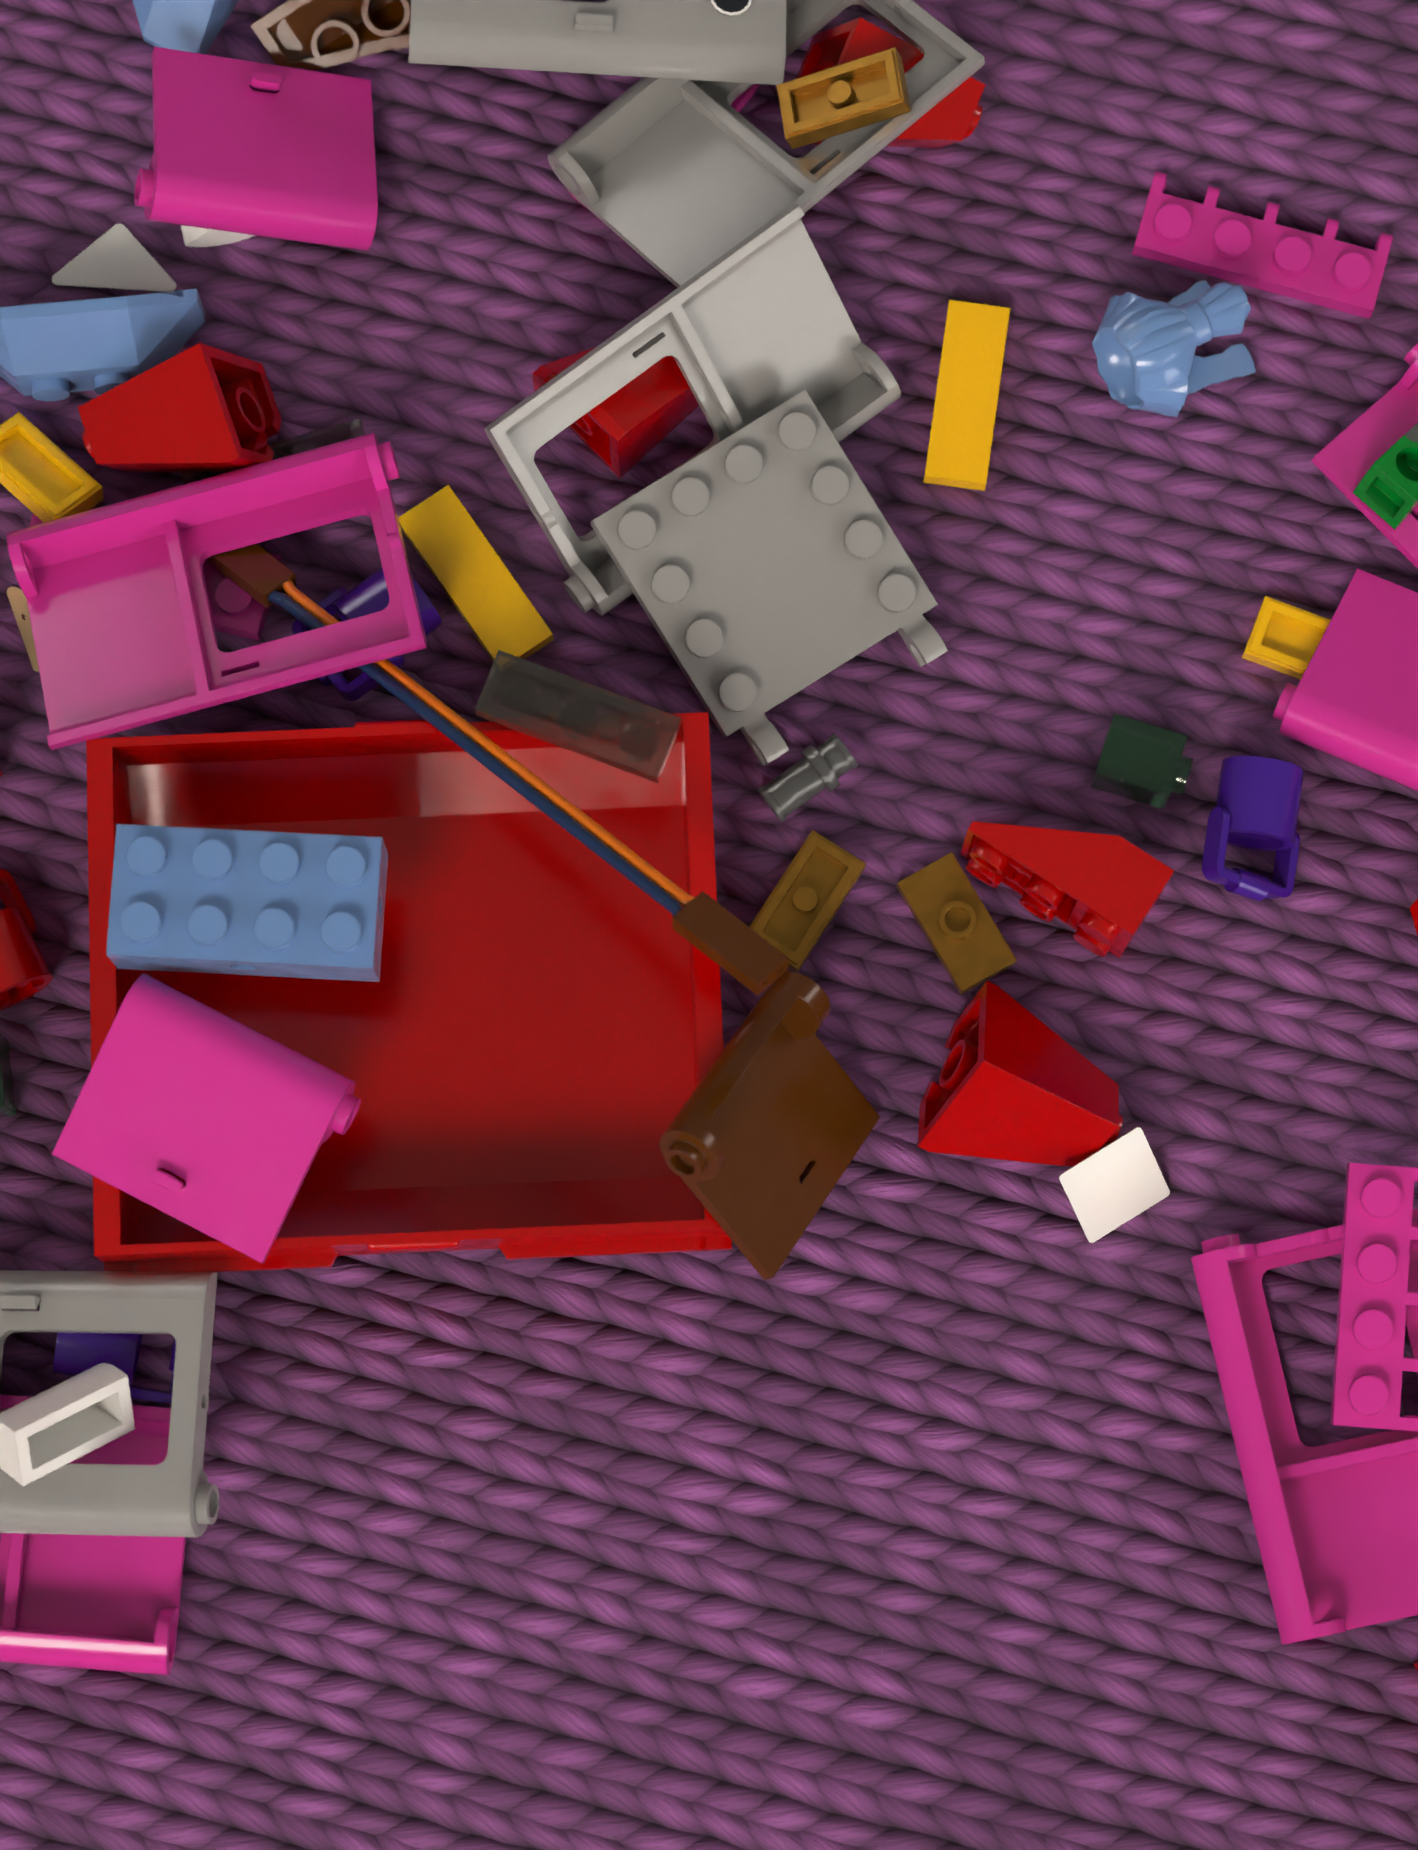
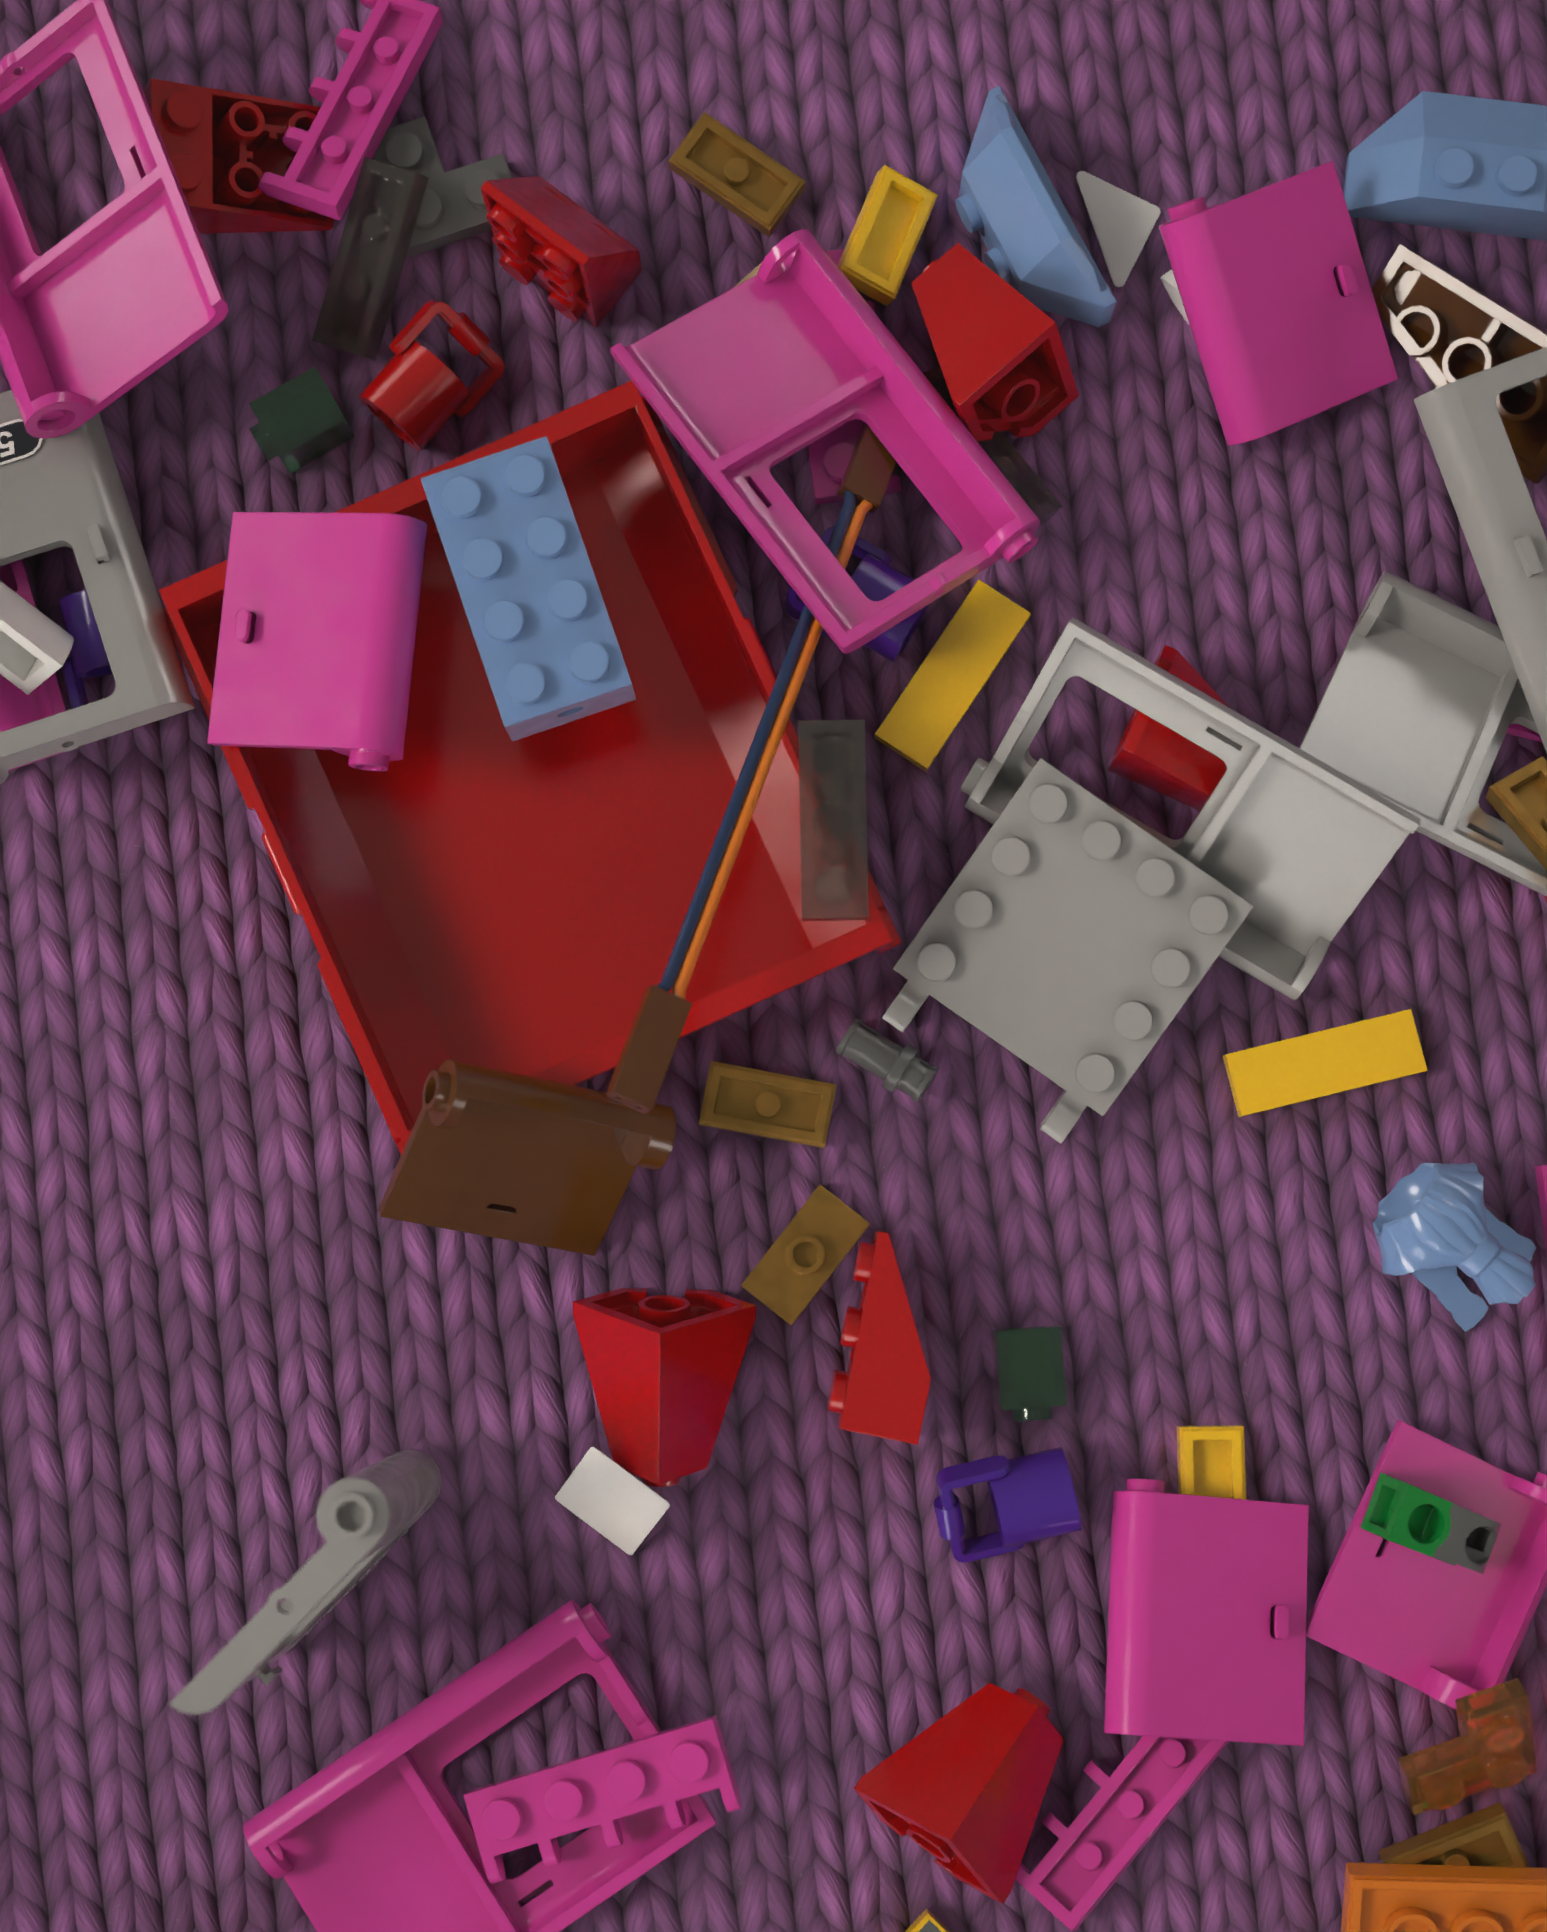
camera: 70 degrees right, 5 degrees up
none -> light grey piece [169,1449,442,1715]

